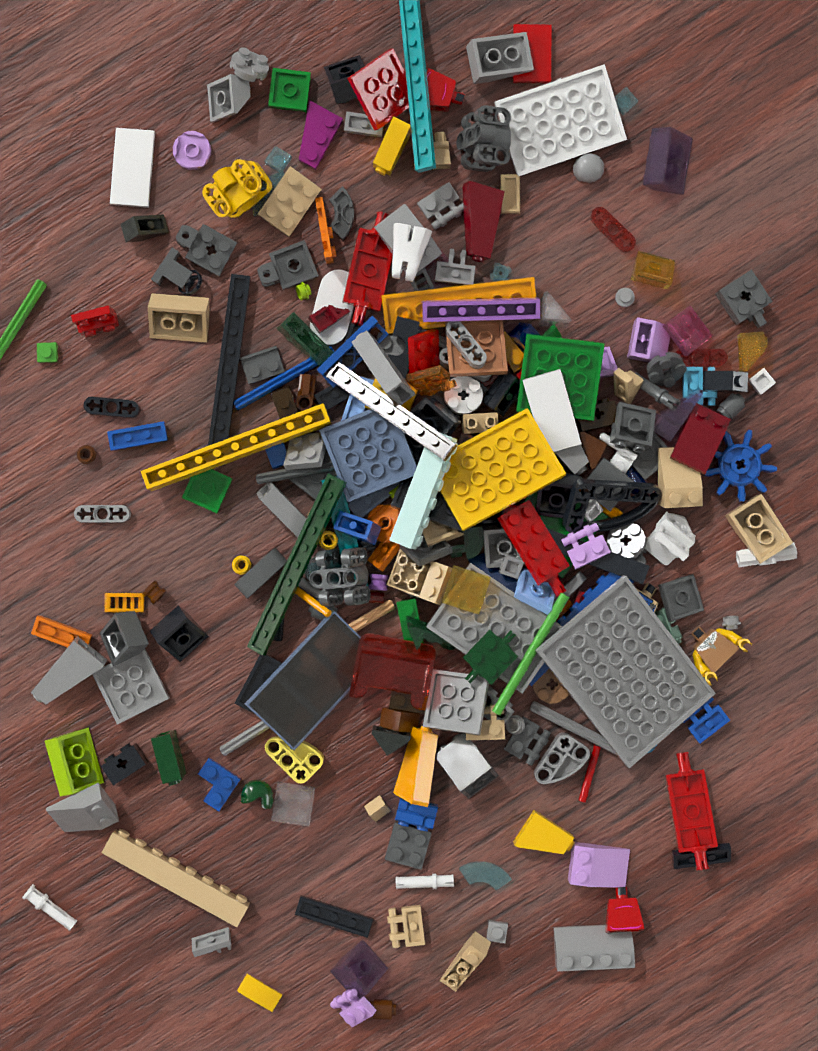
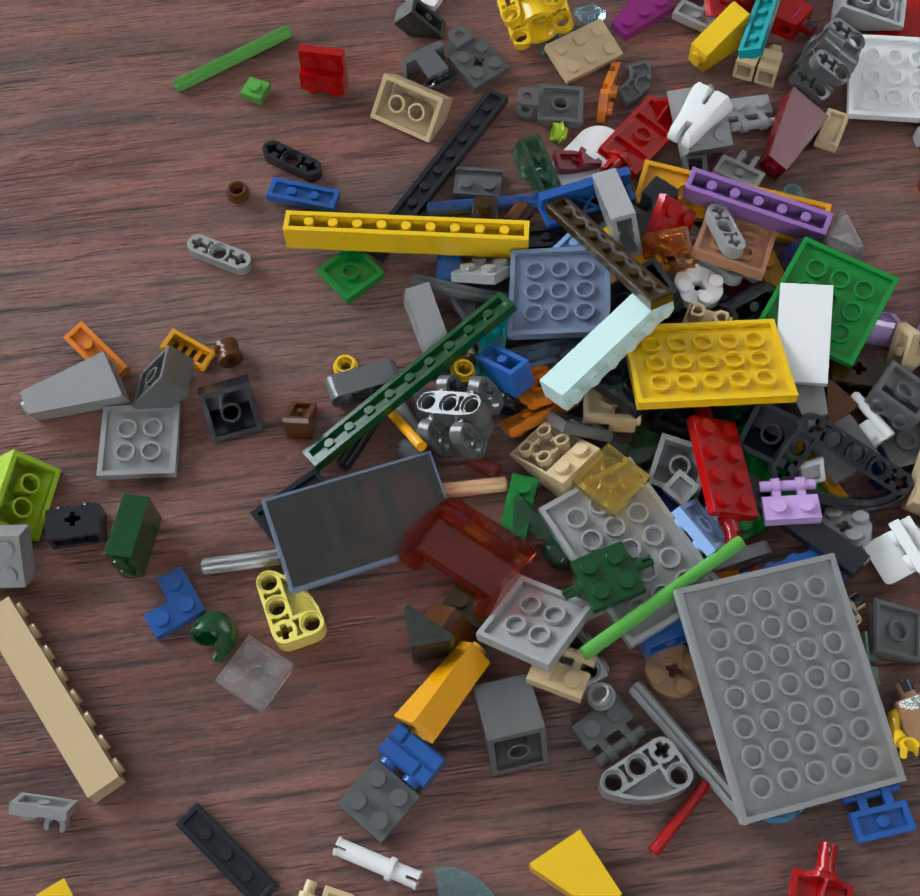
camera: 30 degrees right, 25 degrees down
tan slope [364,795,391,822] -> none
medium lavender wheel [368,574,389,591] -> none
none -> reddish brown slope [282,402,317,440]

